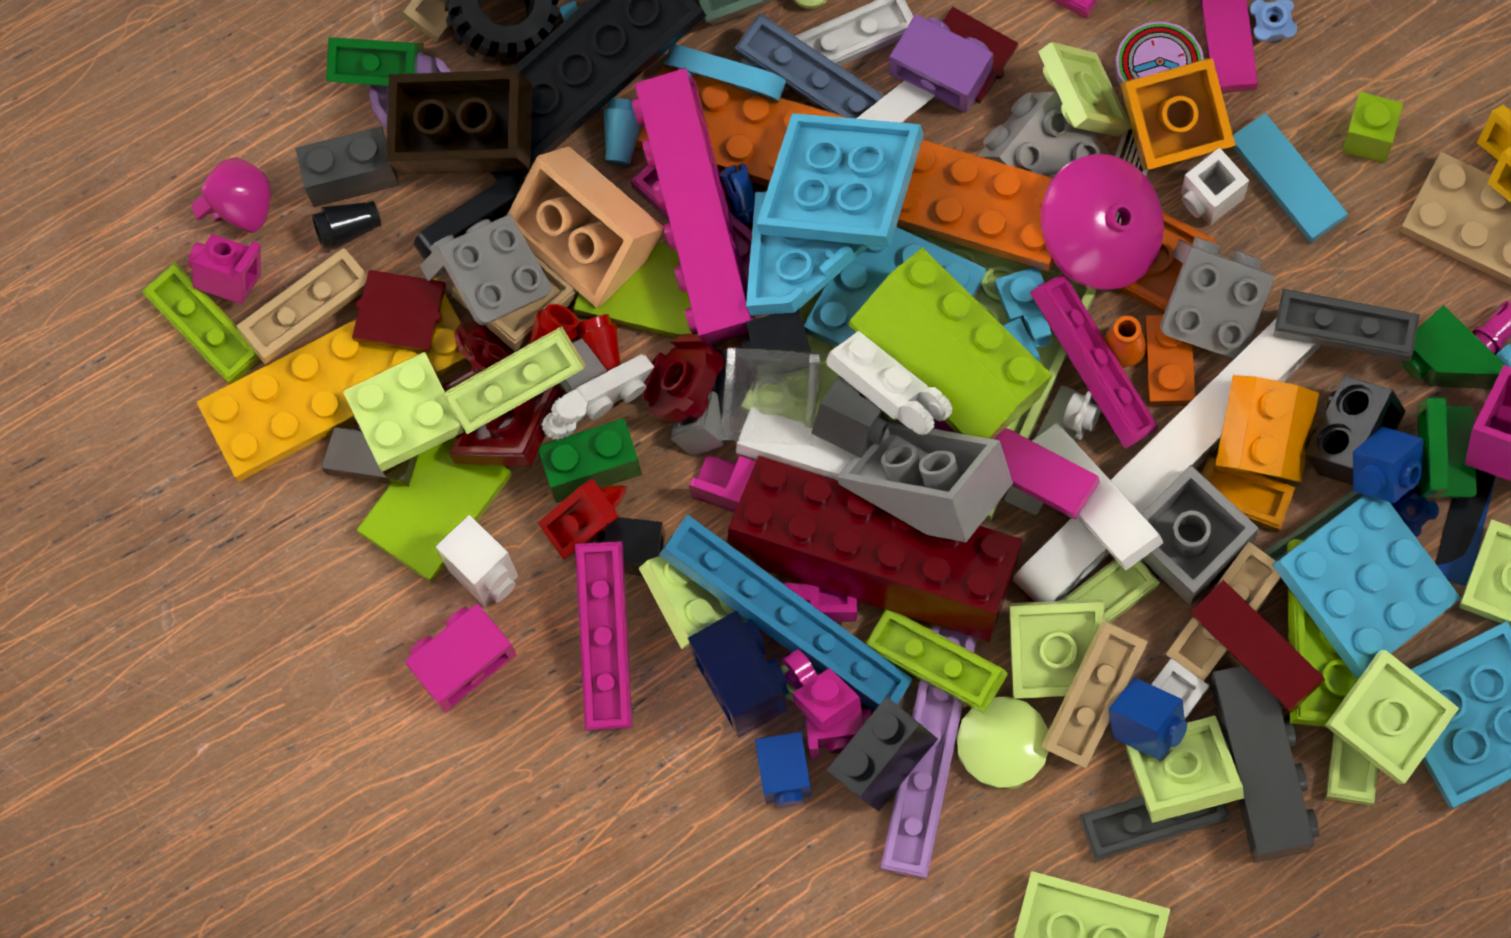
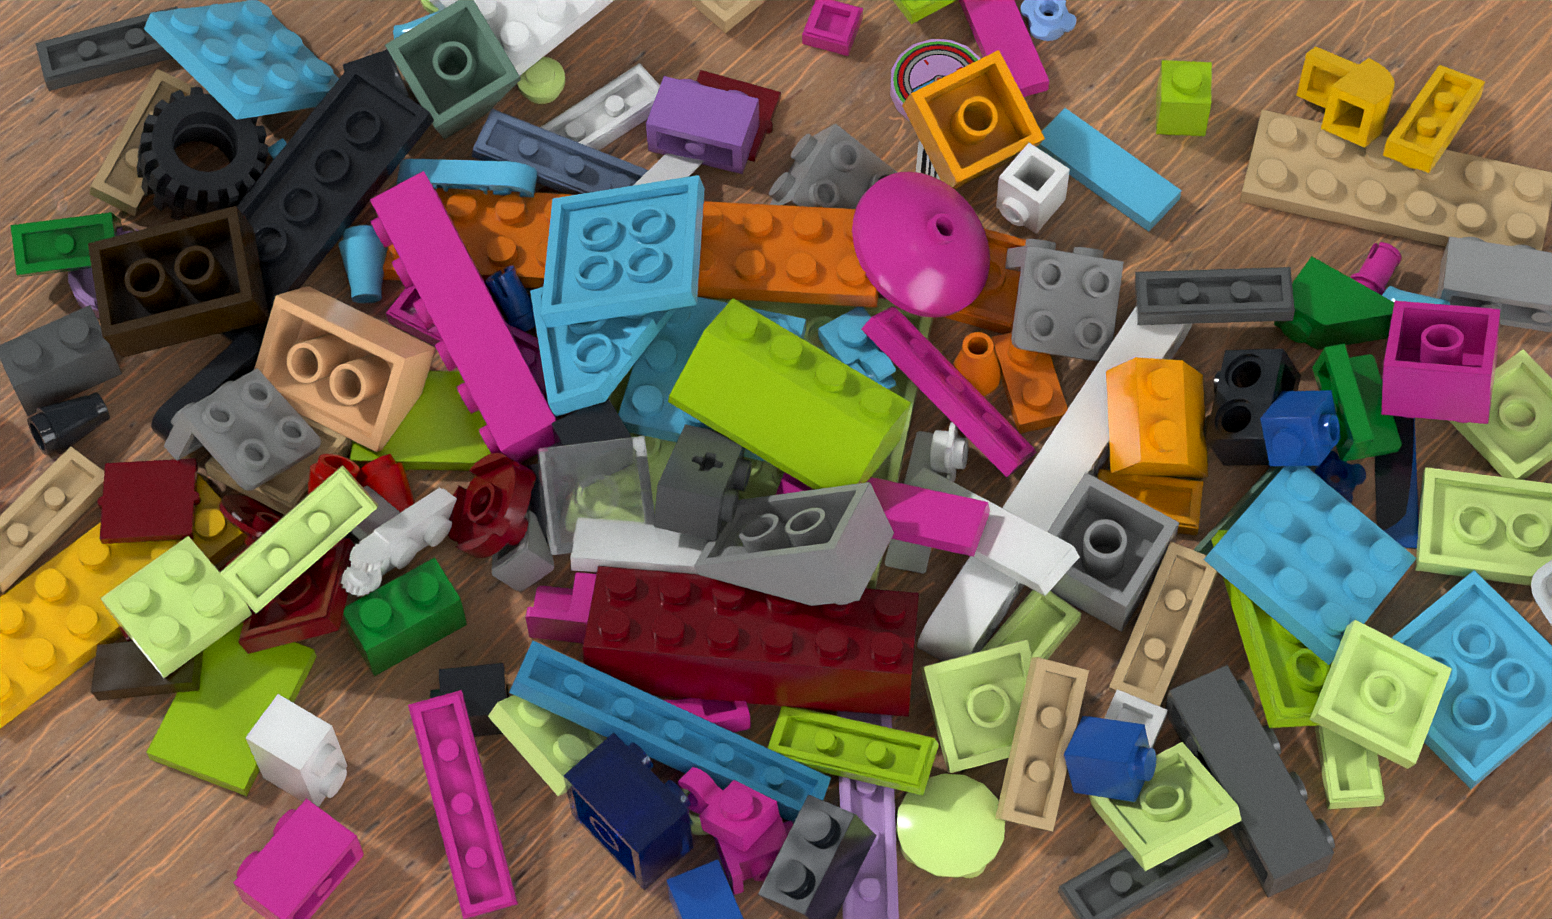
camera: 20 degrees left, 10 degrees down
red tile [538,479,627,560] -> none
white hinge [826,331,953,436] -> none
yellowish green plate [1038,42,1131,137] -> none
dark red tile [1190,580,1325,713] -> none

